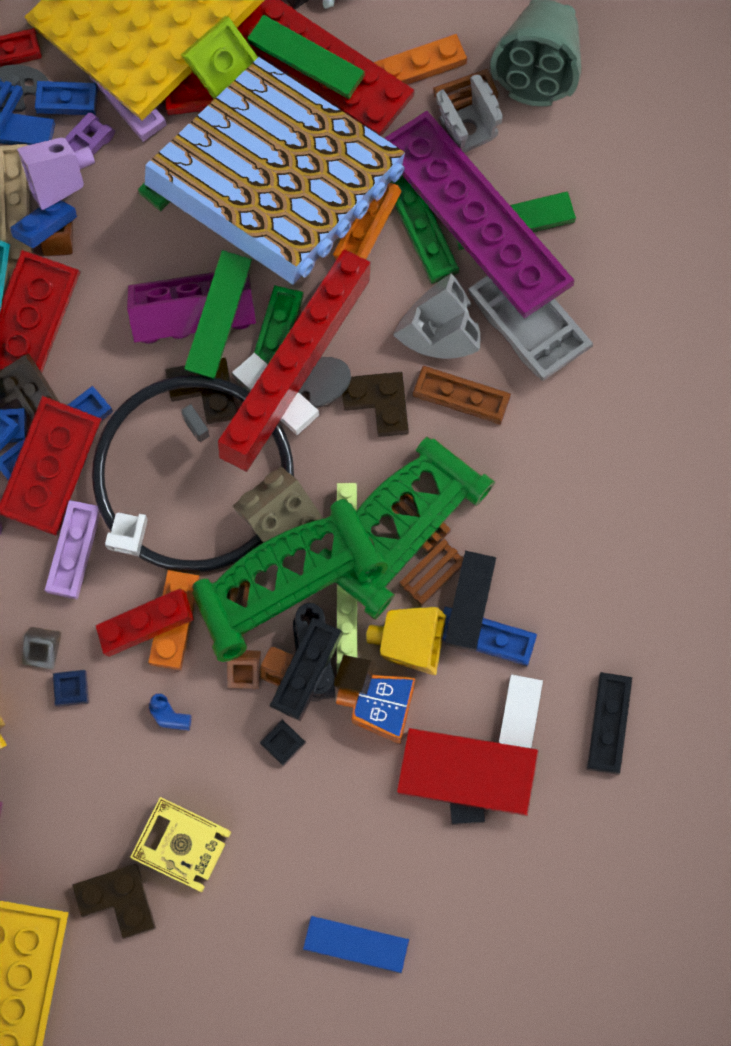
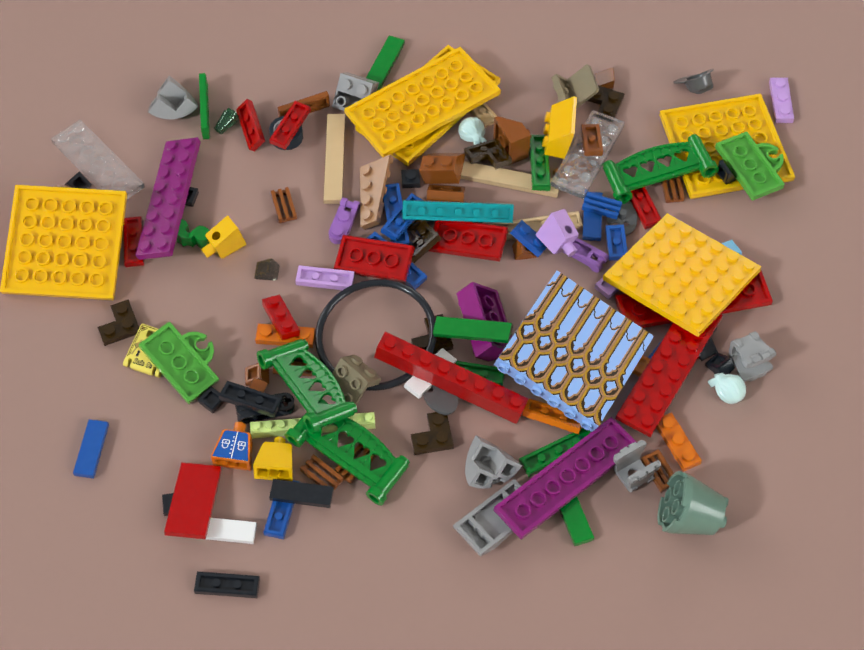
camera: 80 degrees right, 15 degrees down
dark blue tile [53,670,89,707] -> none
white panel [105,512,148,557] -> none
blue arm [149,693,192,731] -> none
lime tile [181,16,258,99] -> none
dark grey tile [181,404,210,443] -> none
green tile [247,15,365,99] -> none
dark brown tile [334,655,376,695] -> none
dark orange tile [413,365,511,425] -> none
none -> bright green plate [139,321,219,405]

